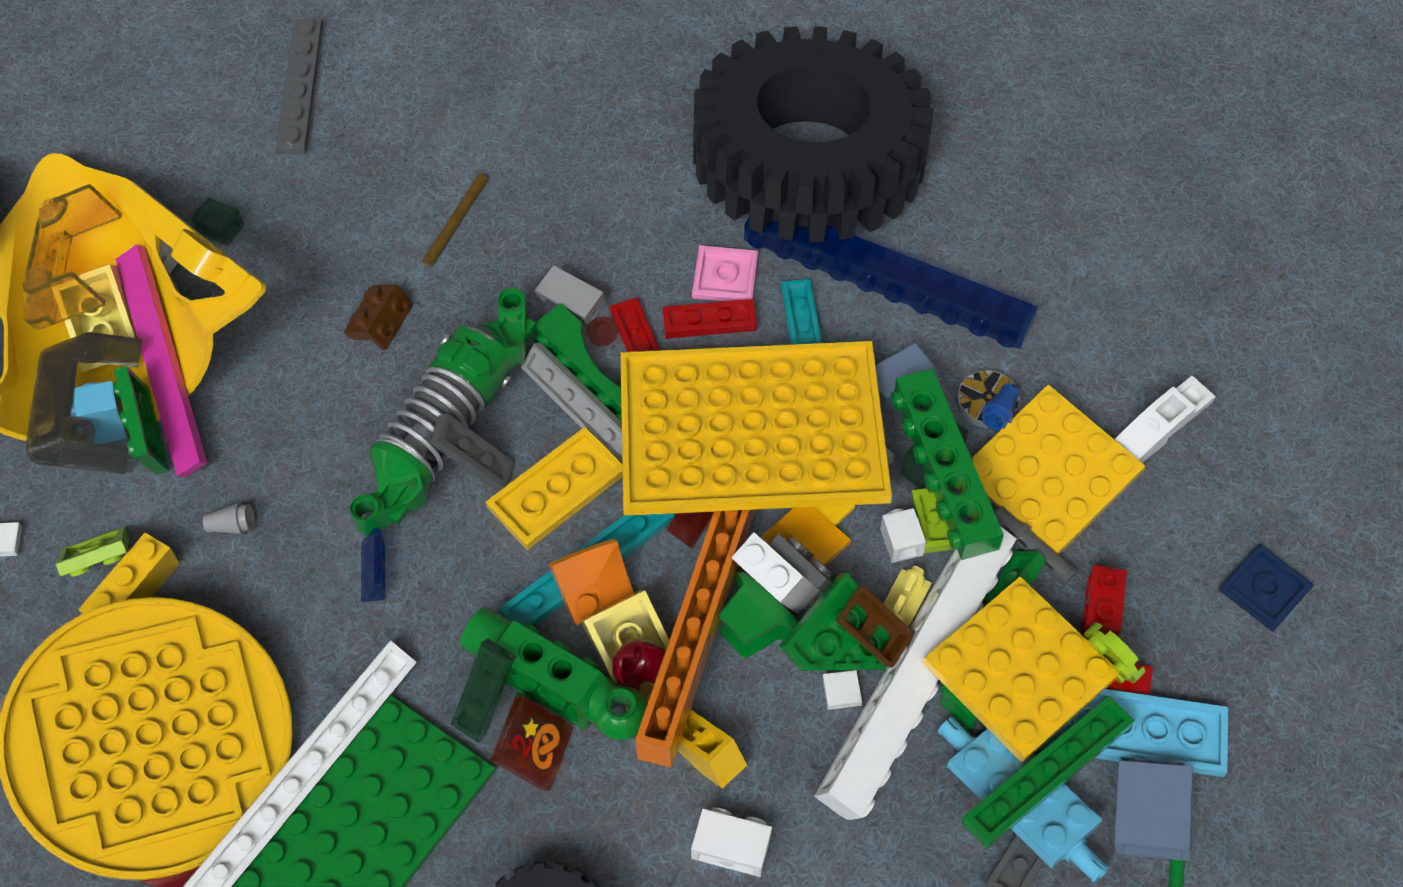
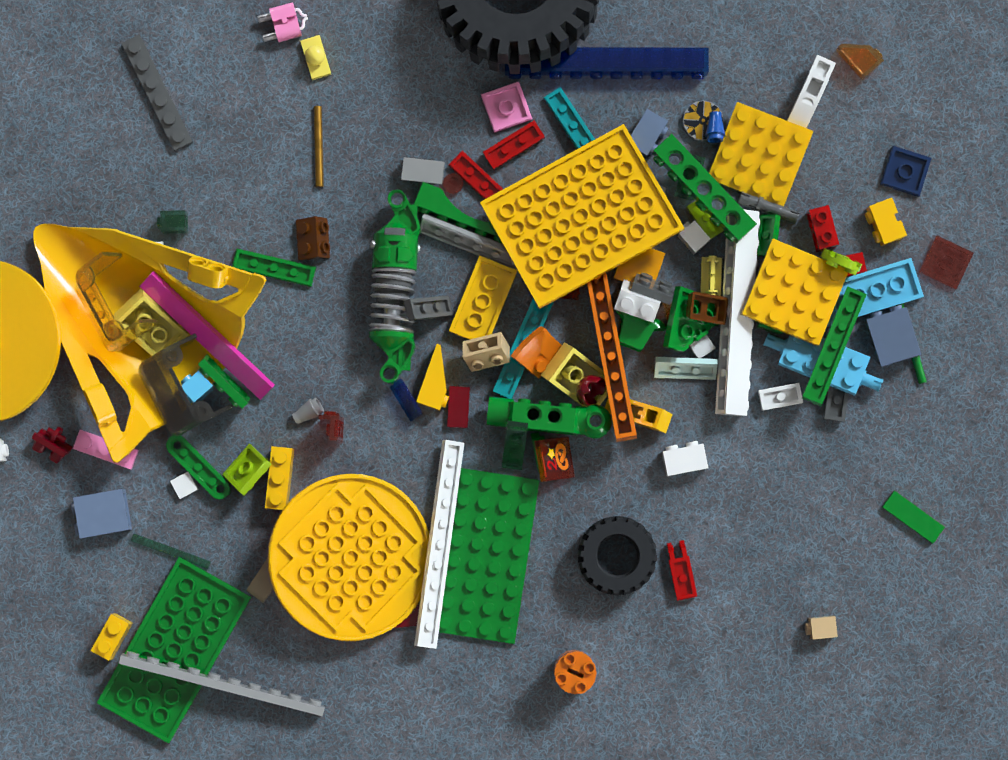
camera: 25 degrees left, 25 degrees up
none -> green plate [166,435,231,499]
none -> green tile [232,249,316,287]
none -> bright pink piece [257,2,308,42]
none -> light yellow tile [300,35,331,80]
none -> clear red bracket [318,411,344,443]
none -> yellow slope [416,344,449,411]
none -> dark red tile [447,386,470,428]
none -> tan brick [463,332,510,372]
none -> light aqua plate [654,357,718,380]
none -> white plate [758,383,803,411]
none -> clear orange slope [836,44,884,80]
none -> yellow brick [865,198,907,246]
none -> clear red tile [919,235,974,290]

